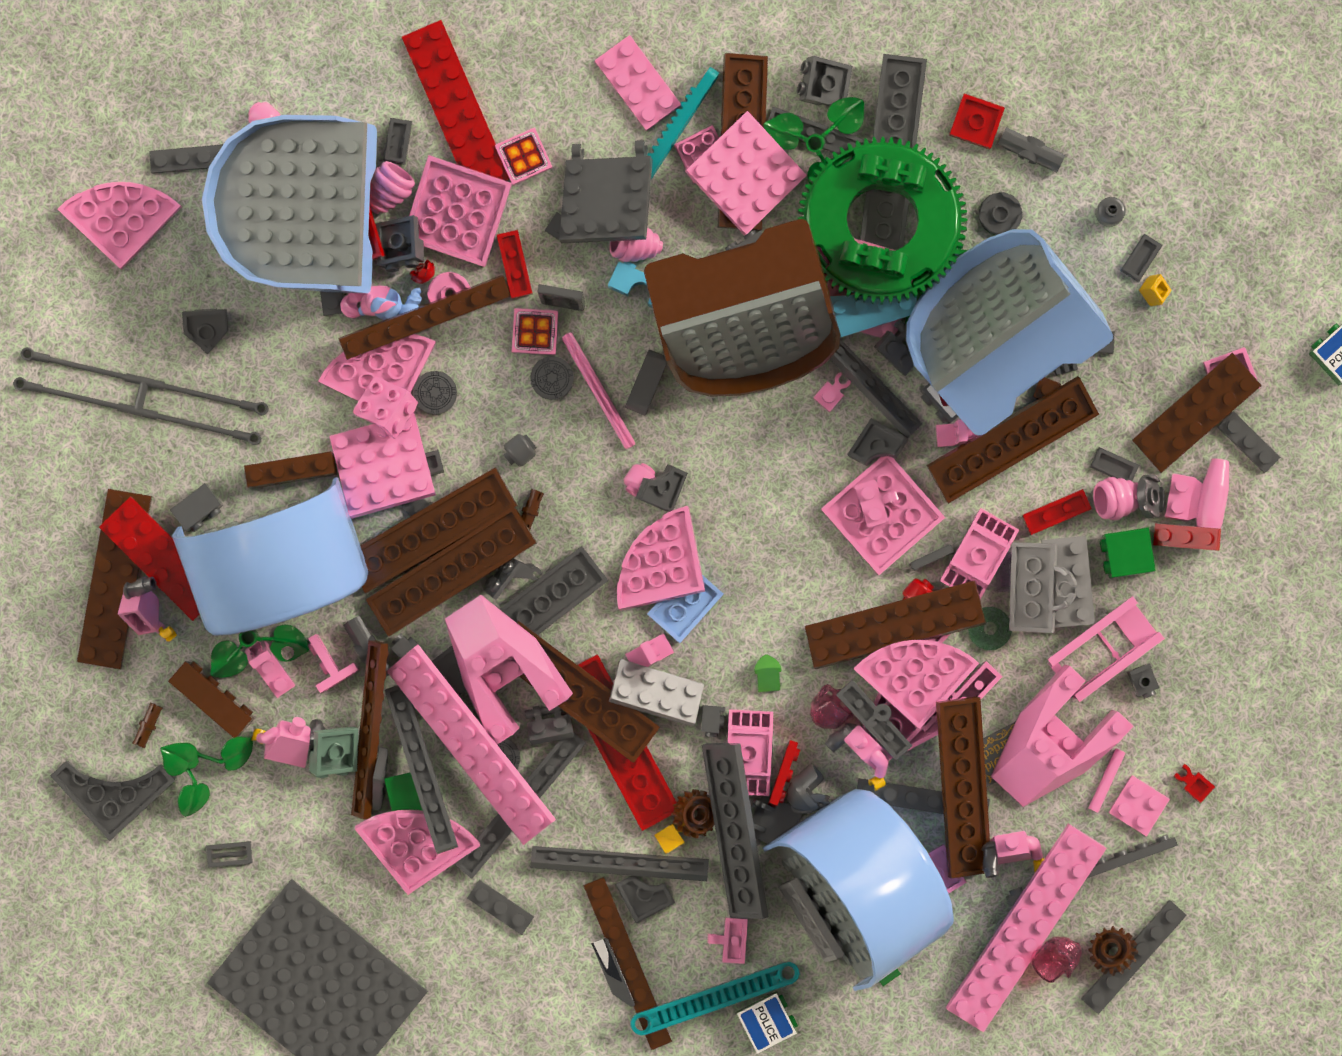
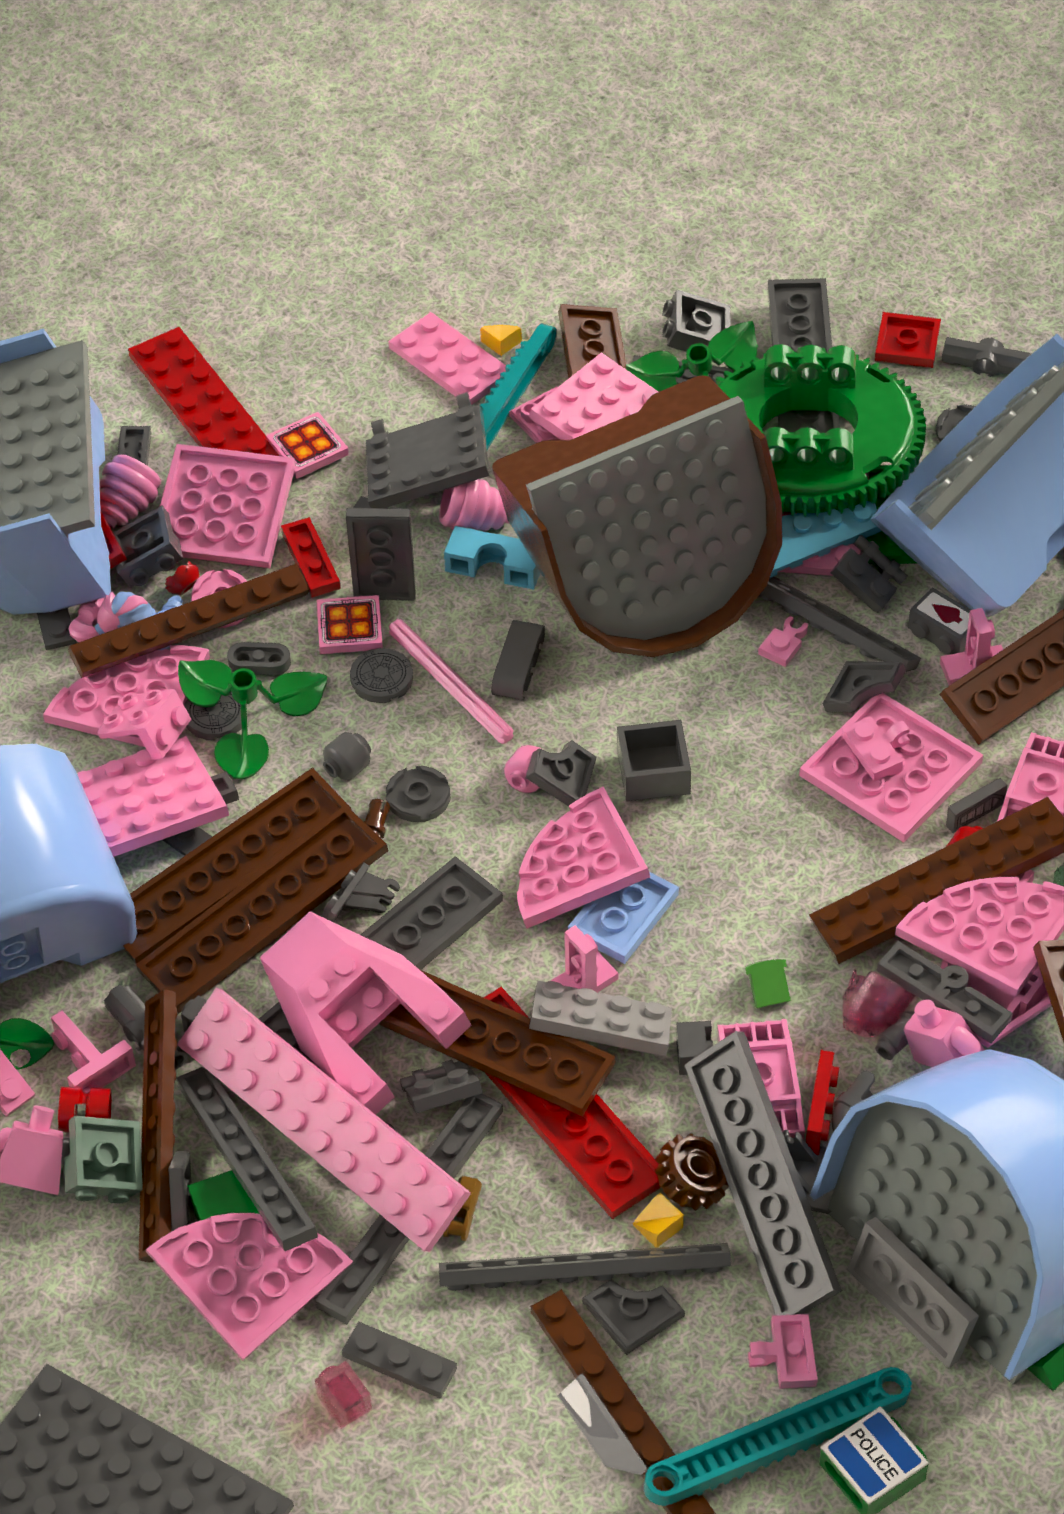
camera: 10 degrees left, 35 degrees down
none -> red wheel [58,1087,112,1133]
none -> green plant [178,660,328,780]
none -> dark grey plate [227,642,291,675]
none -> clear pink brick [315,1361,372,1429]
none -> dark grey tile [386,766,451,822]
none -> pearl gold bar [443,1176,482,1241]
none -> yellow slope [480,325,522,356]
none -> dark grey piece [617,720,691,802]

